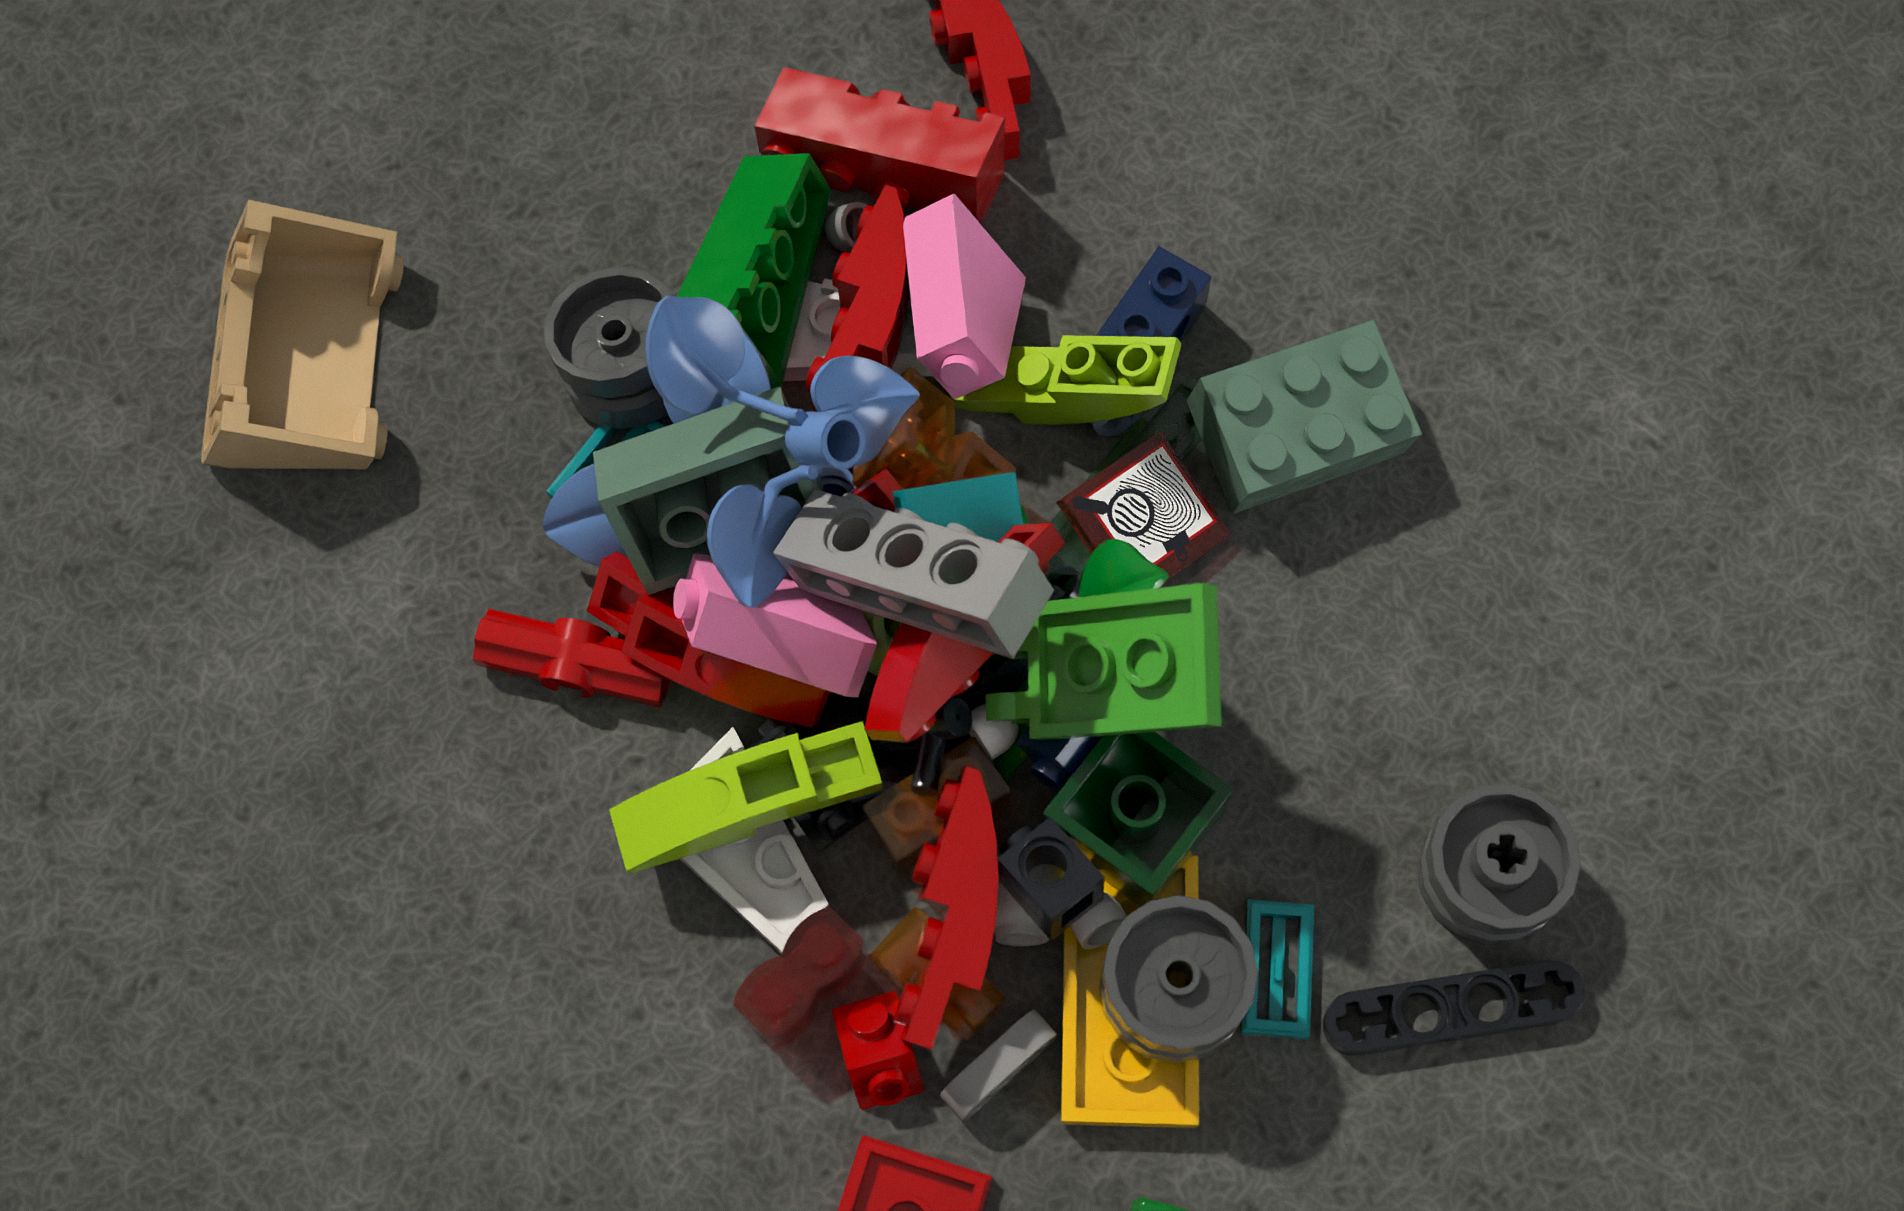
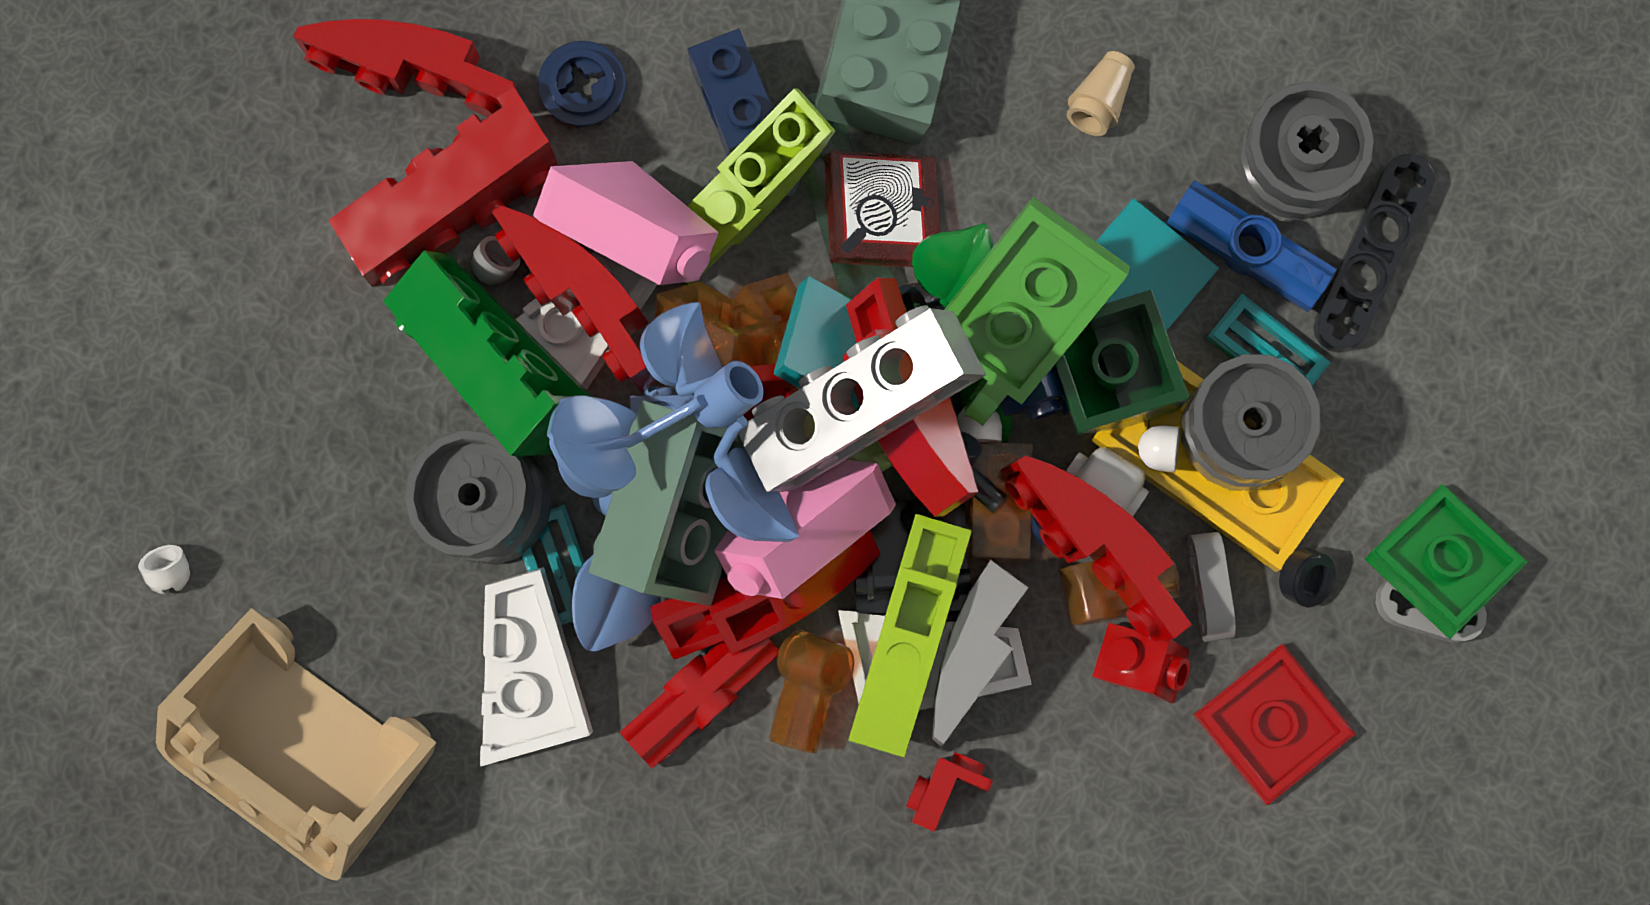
camera: 60 degrees left, 10 degrees up
clear red brick [733,907,867,1049] -> none
black brick [997,816,1104,941] -> none
none -> white hinge [138,545,190,595]
none -> white wing [480,567,593,766]
none -> dark blue gear [538,41,627,129]
none -> clear orange piece [769,630,855,753]
none -> red bracket [905,752,993,832]
none -> light grey slope [932,560,1028,746]
none -> tan cone [1067,51,1135,136]
none -> teal tile [1096,198,1219,331]
none -> blue piece [1166,180,1337,312]
none -> black tile [1279,547,1336,608]

